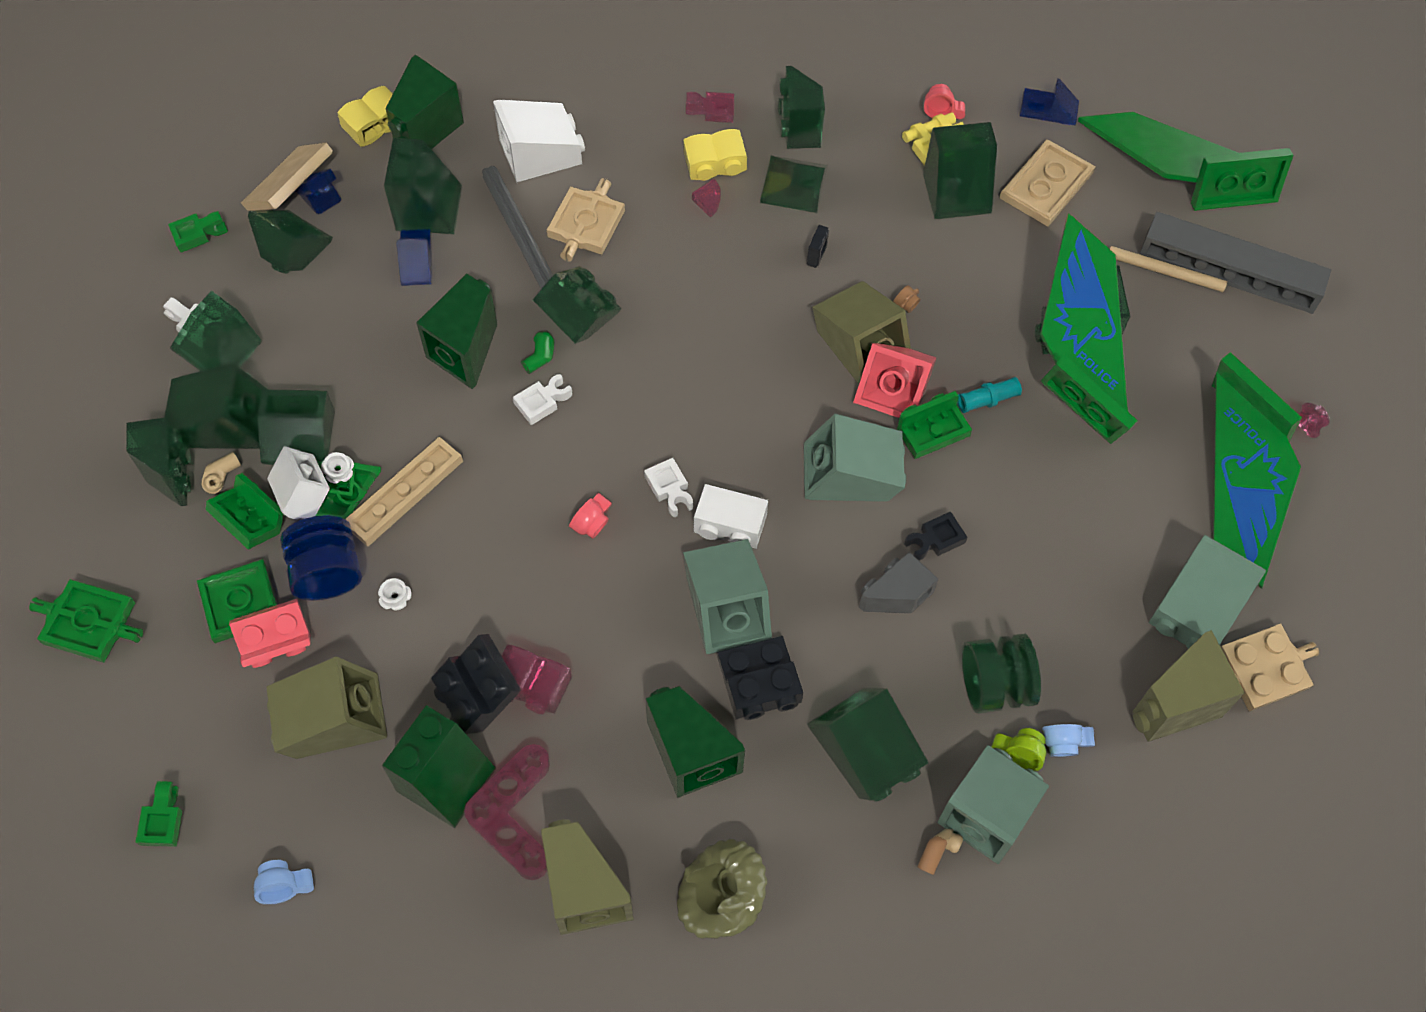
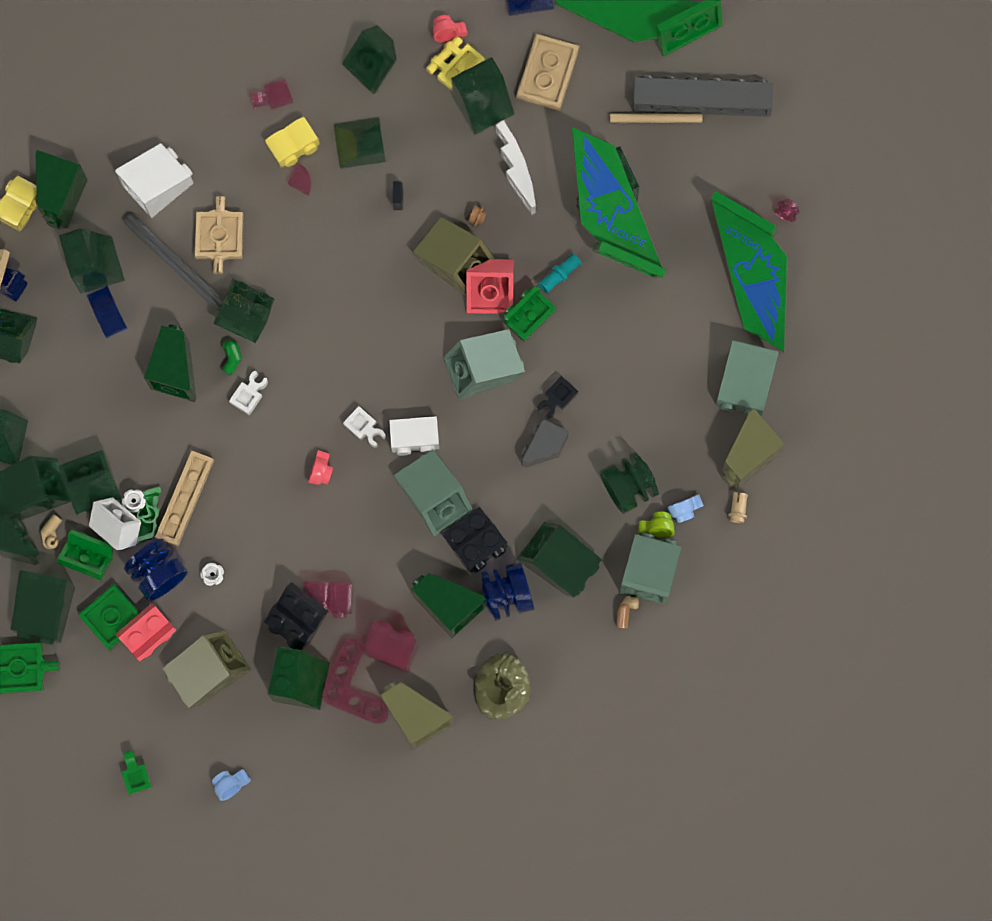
camera: 15 degrees left, 15 degrees up
clear green slope [778,66,825,149] -> none
tan plate [1221,624,1319,712] -> none
none -> clear green slope [10,570,75,645]
none -> clear green slope [342,25,397,94]
none -> clear pink slope [362,620,419,673]
none -> clear blue wheel [481,562,534,621]
none -> white slope [496,120,536,215]
none -> tan pin [728,492,748,523]

